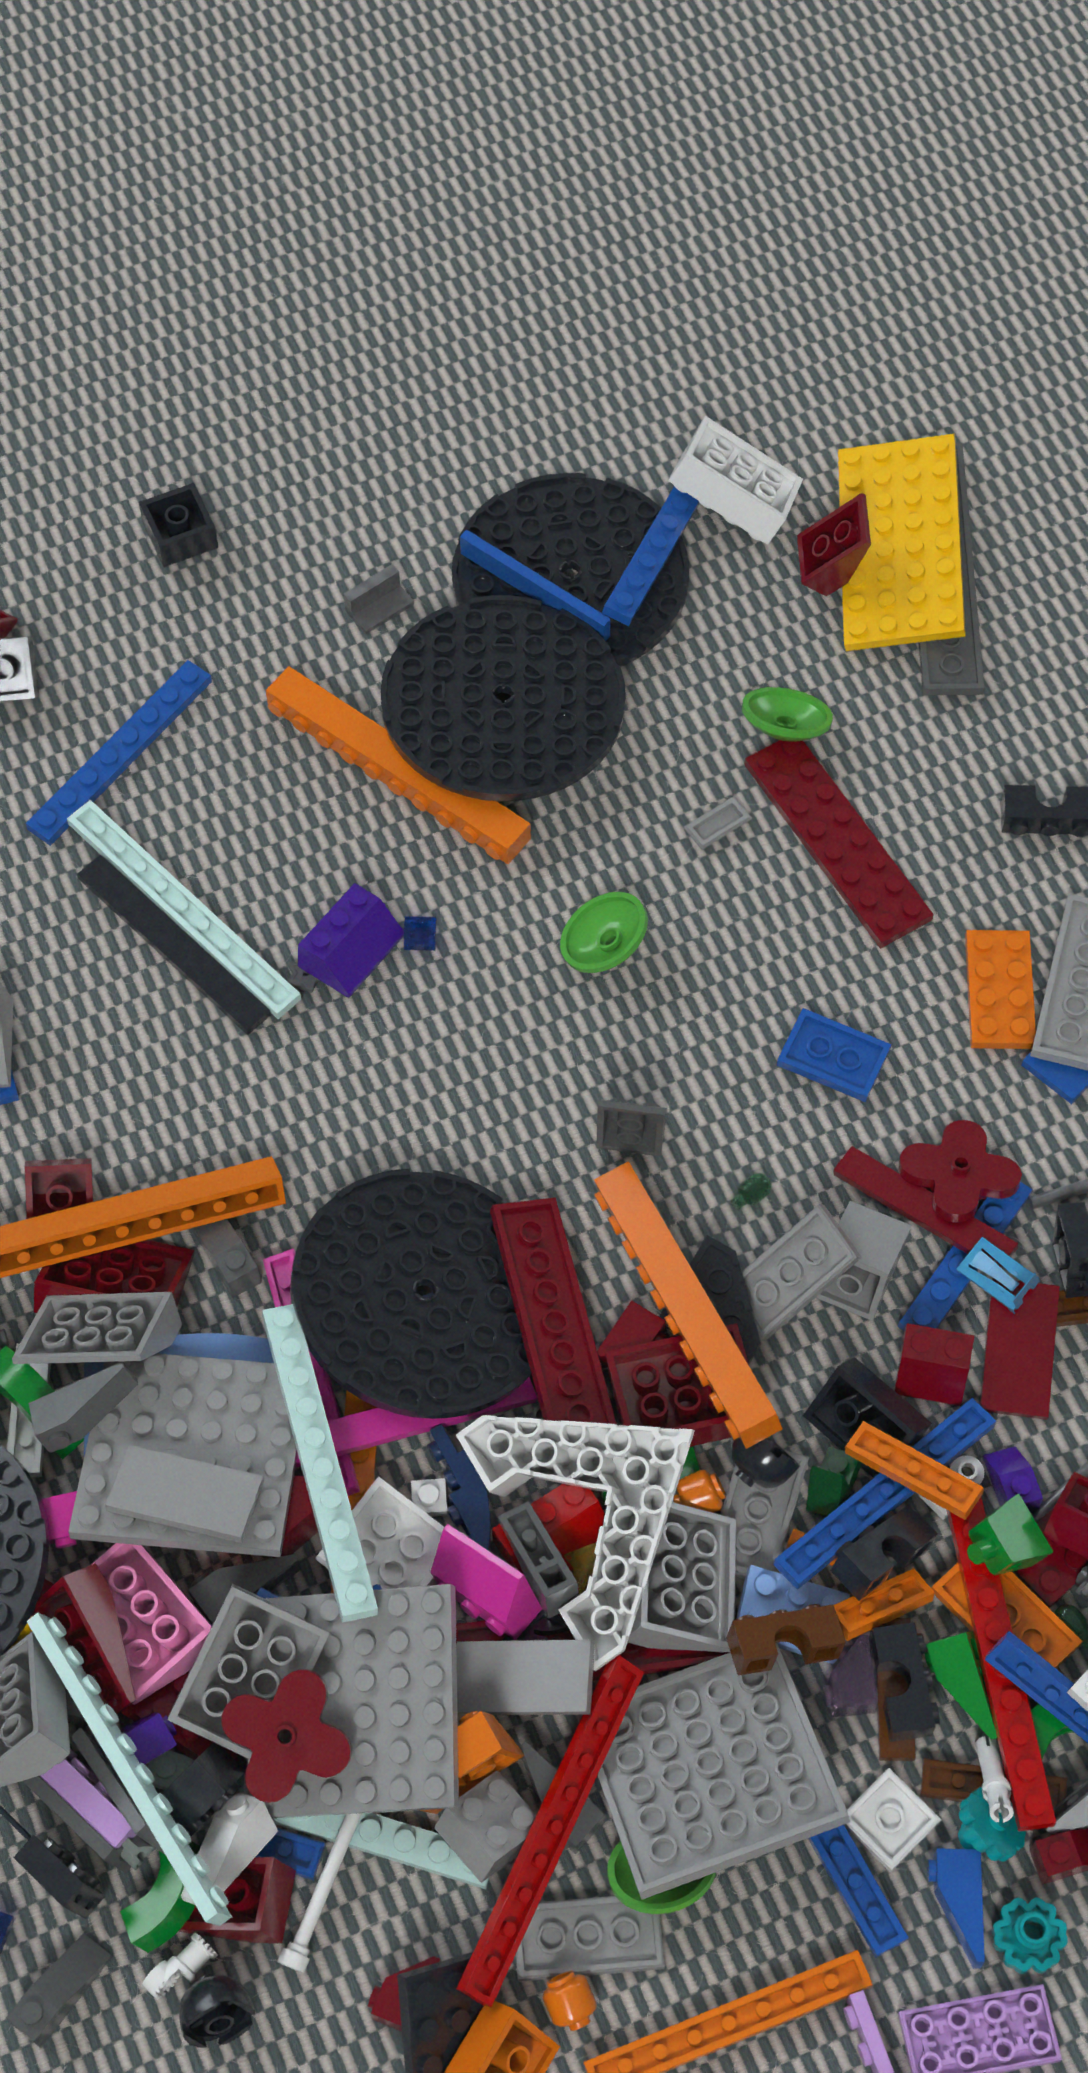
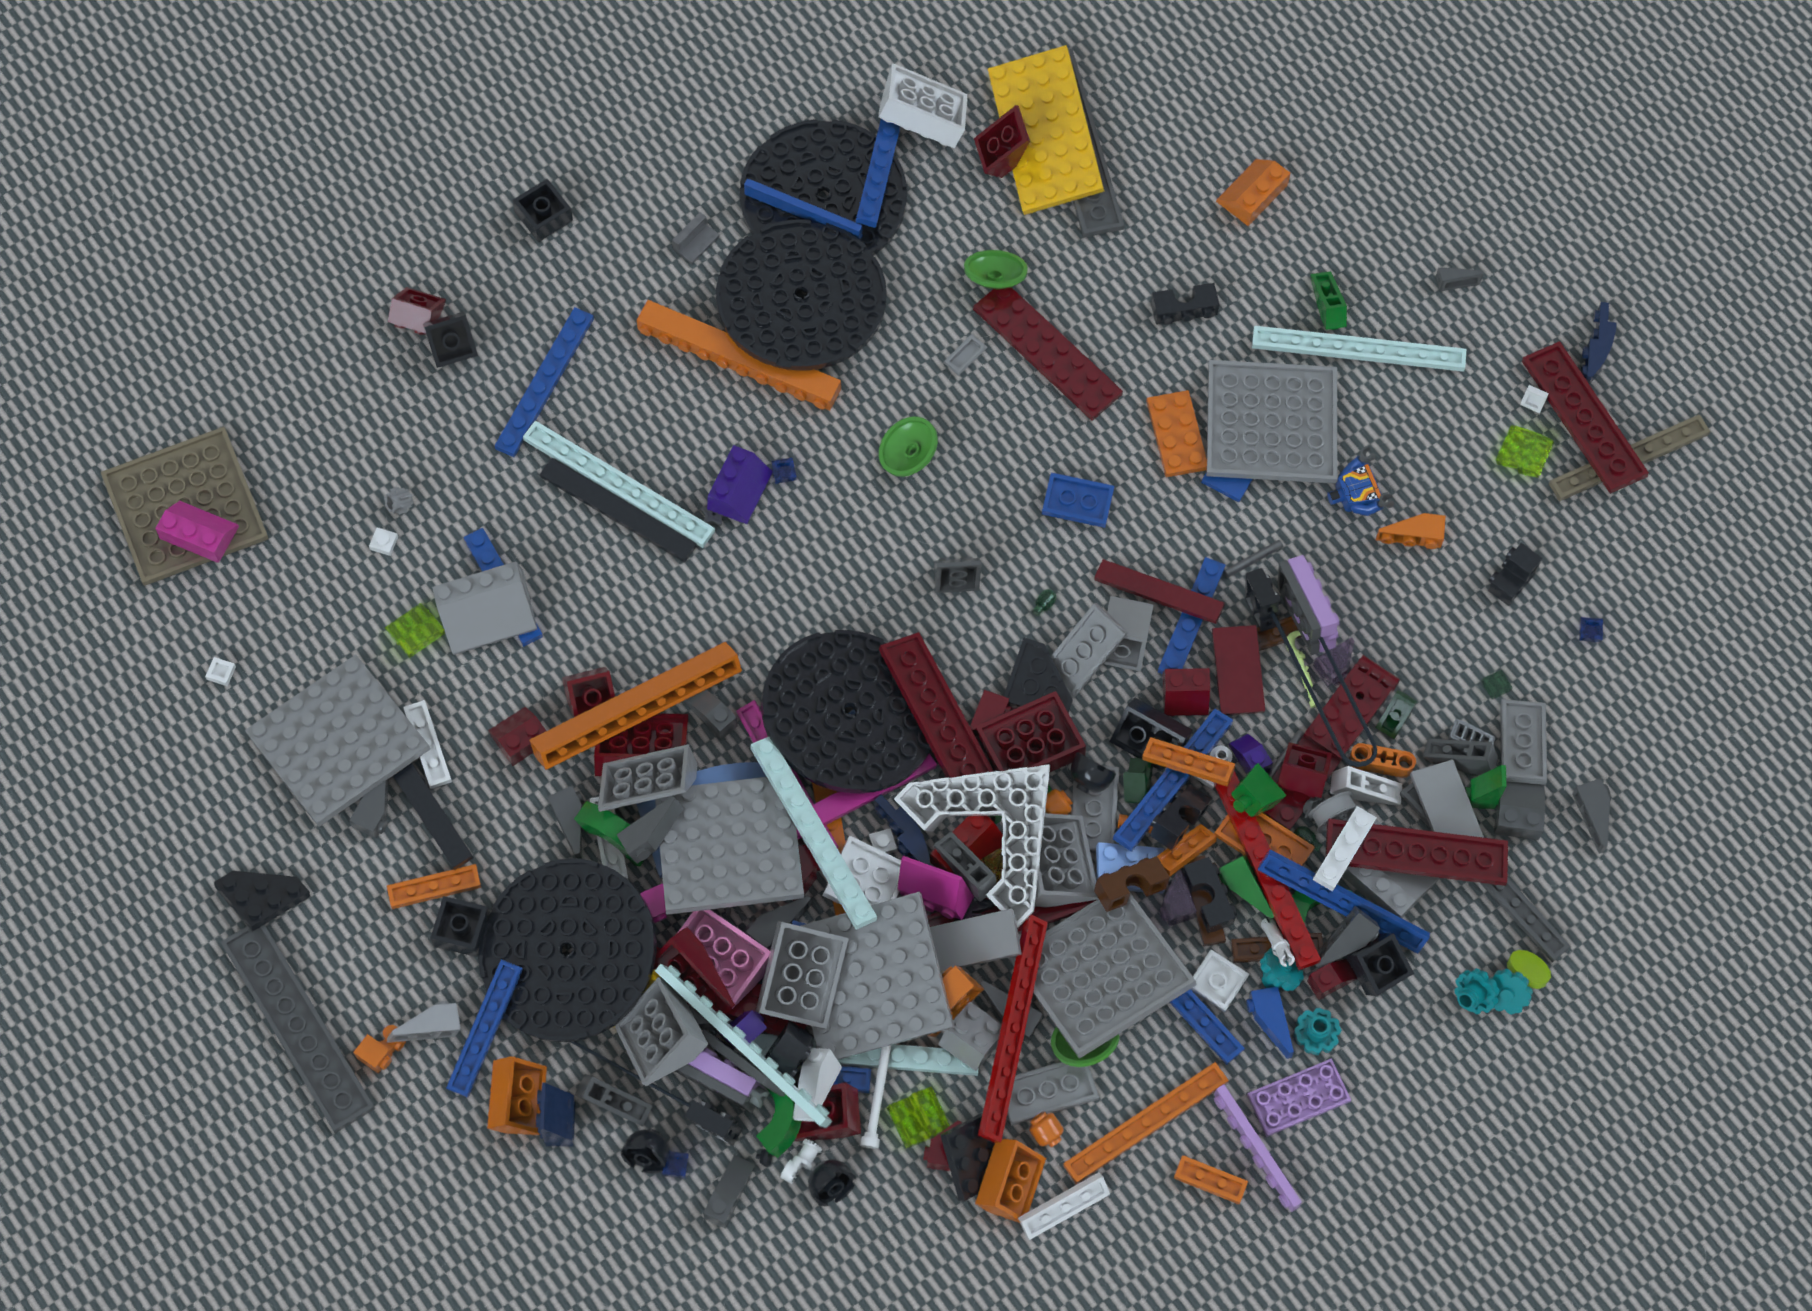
camera: 15 degrees left, 5 degrees up
light grey tile [105,1445,264,1543] -> none
dark red plant [221,1669,352,1803] -> none
orange brick [594,1161,783,1449] -> none
dark red plant [898,1120,1022,1223] -> none
dark azure piece [957,1237,1040,1314] -> none
none -> black rock [756,1149,772,1167]
none -> clear neon green slope [887,1086,951,1149]

